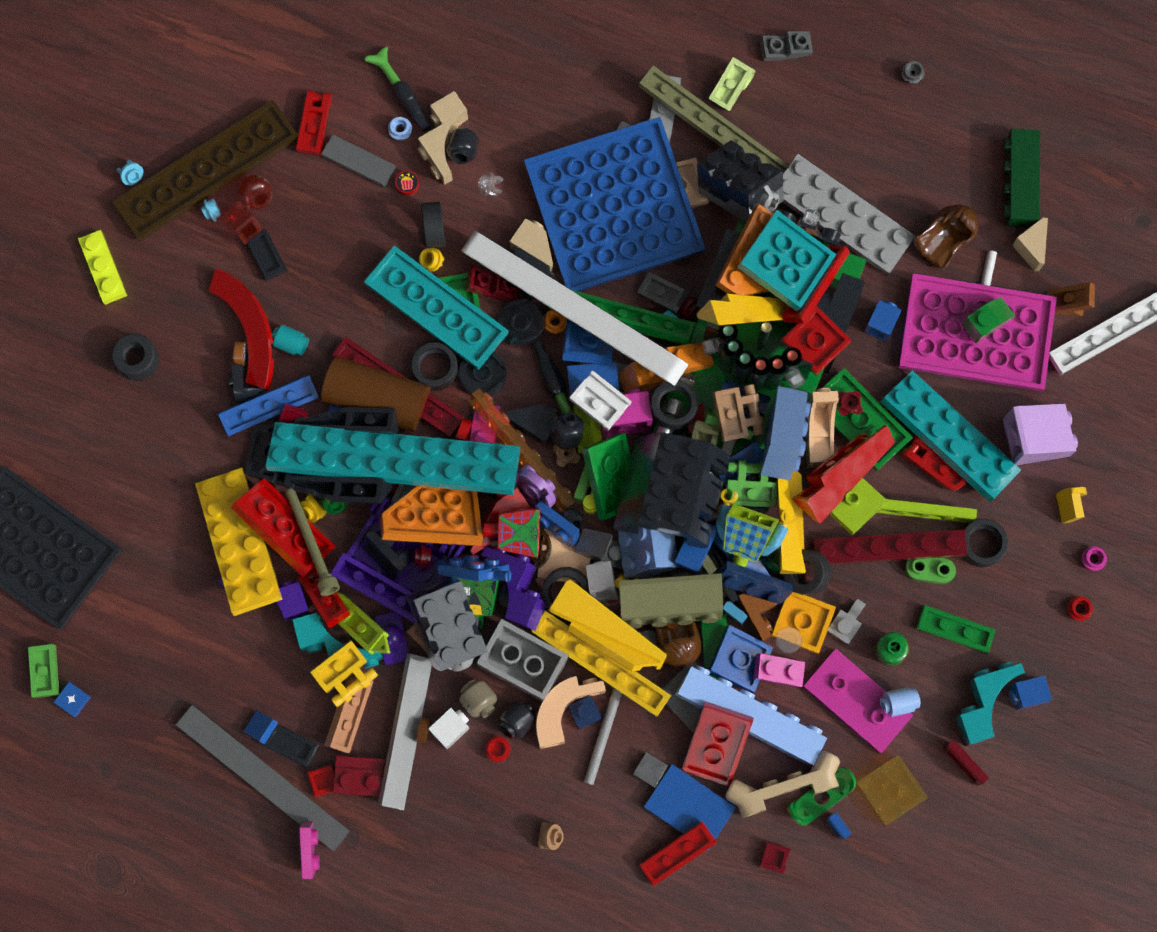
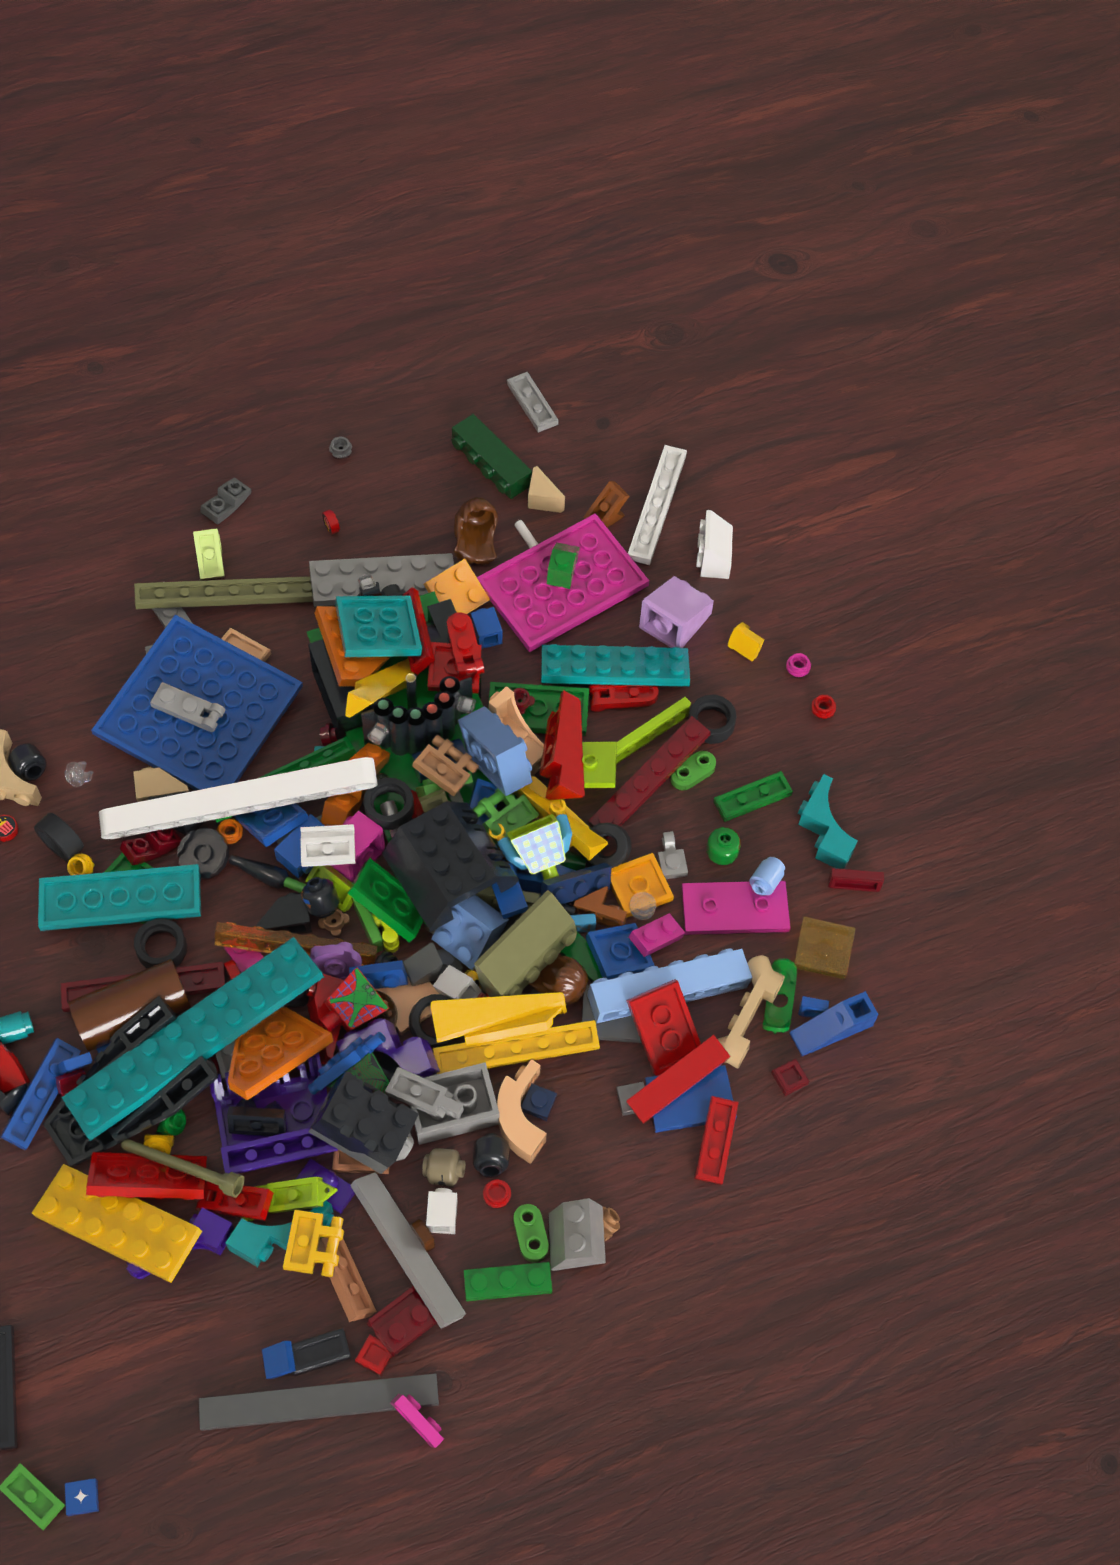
camera: 45 degrees left, 15 degrees down
dark red plate [413,544,431,569] -> none
black tile [458,352,507,398] -> none
light grey bar [584,687,622,785] -> none
dark grey plate [637,272,689,313] -> none
black piece [697,140,784,222] -> none
blue brick [1009,676,1052,710] -> none
none -> blue tile [57,1052,93,1075]
none -> light grey plate [150,682,226,732]
none -> red tile [322,510,340,535]
none -> light grey hinge [385,1067,464,1119]
none -> light orange plate [423,559,490,614]
none -> red plate [447,612,484,678]
none -> green plate [464,1262,552,1301]
none -> light grey tile [507,372,558,433]
none -> bright green plate [514,1204,549,1262]
none -> light grey slope [549,1198,606,1271]
none -> red tile [626,1035,731,1124]
none -> white slope [696,510,733,579]
none -> blue slope [790,991,879,1056]

